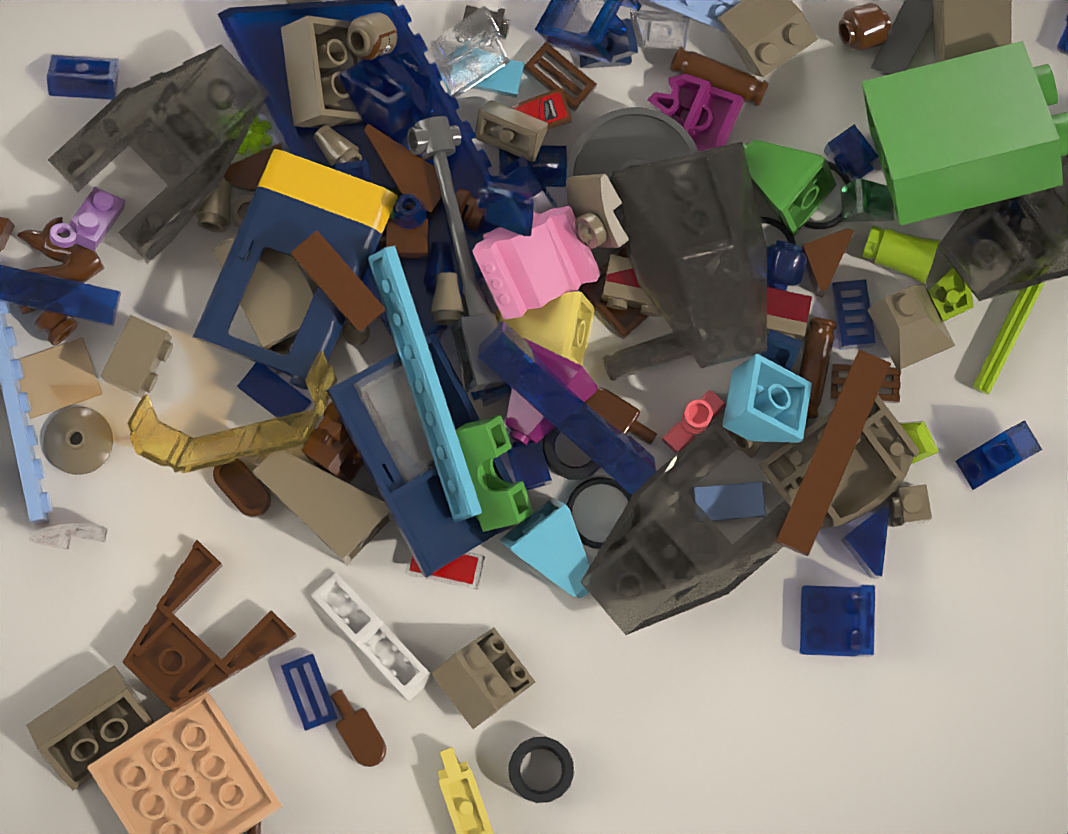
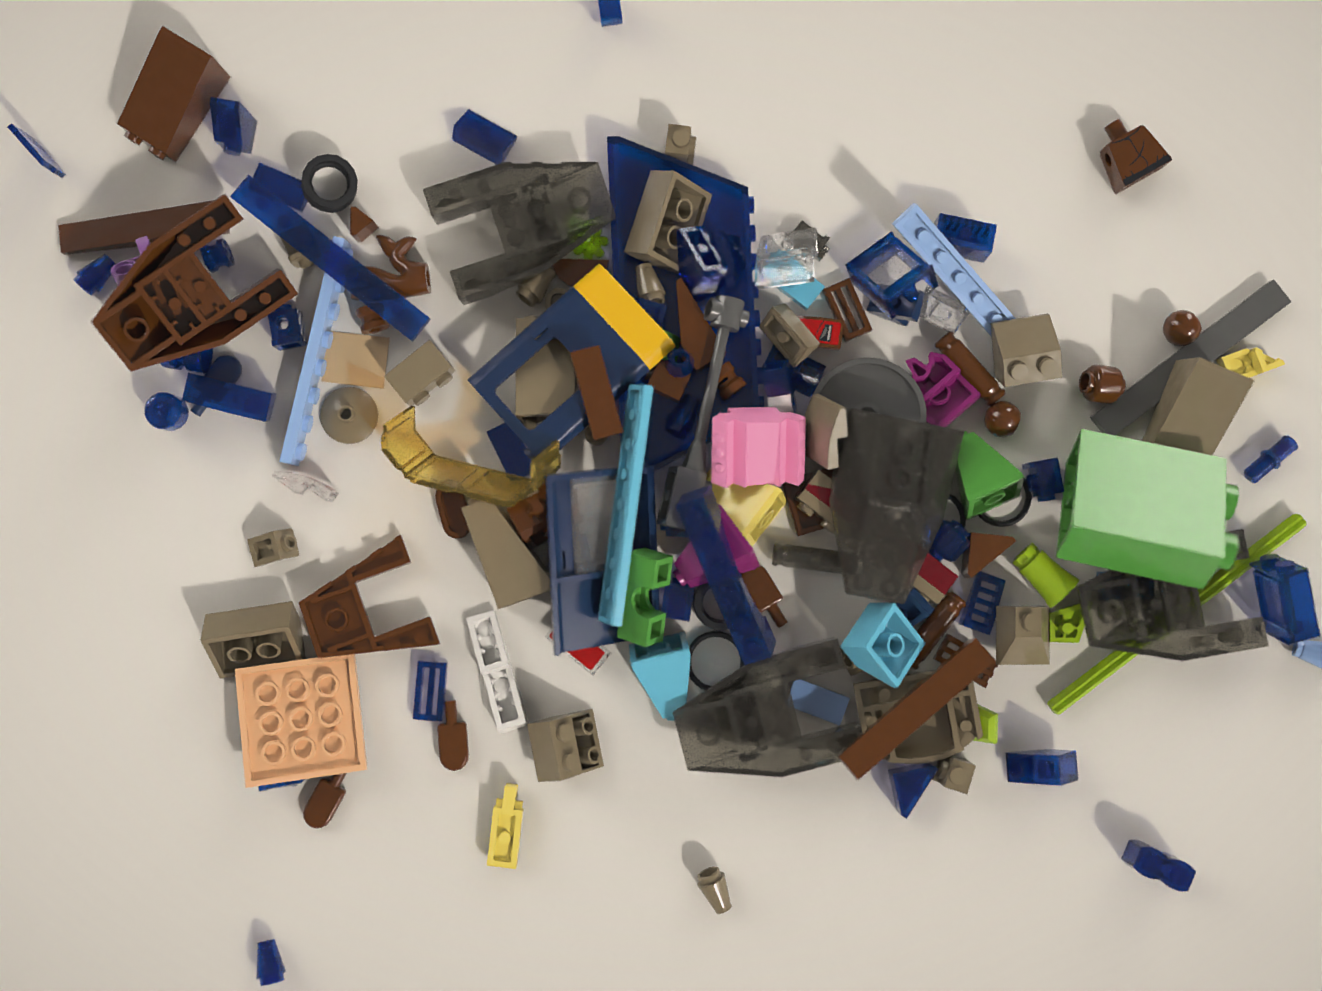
camera: 30 degrees right, 5 degrees up
medium lavender hinge [49,187,126,251] -> none
dark tan head [347,12,397,60] -> none
dark tan cone [430,272,465,325] -> none
clear blue slope [477,175,534,237] -> none
black tyre [508,737,574,803] -> none
dark tan tile [575,212,607,249] -> none
coral bar [662,390,726,455] -> none
clear blue bracket [799,585,875,657] -> none
clear green slope [840,178,894,222] -> none
none -> dark tan bracket [247,528,299,567]
none -> dark tan cone [697,866,732,914]
none -> reddish brown piece [984,401,1021,438]

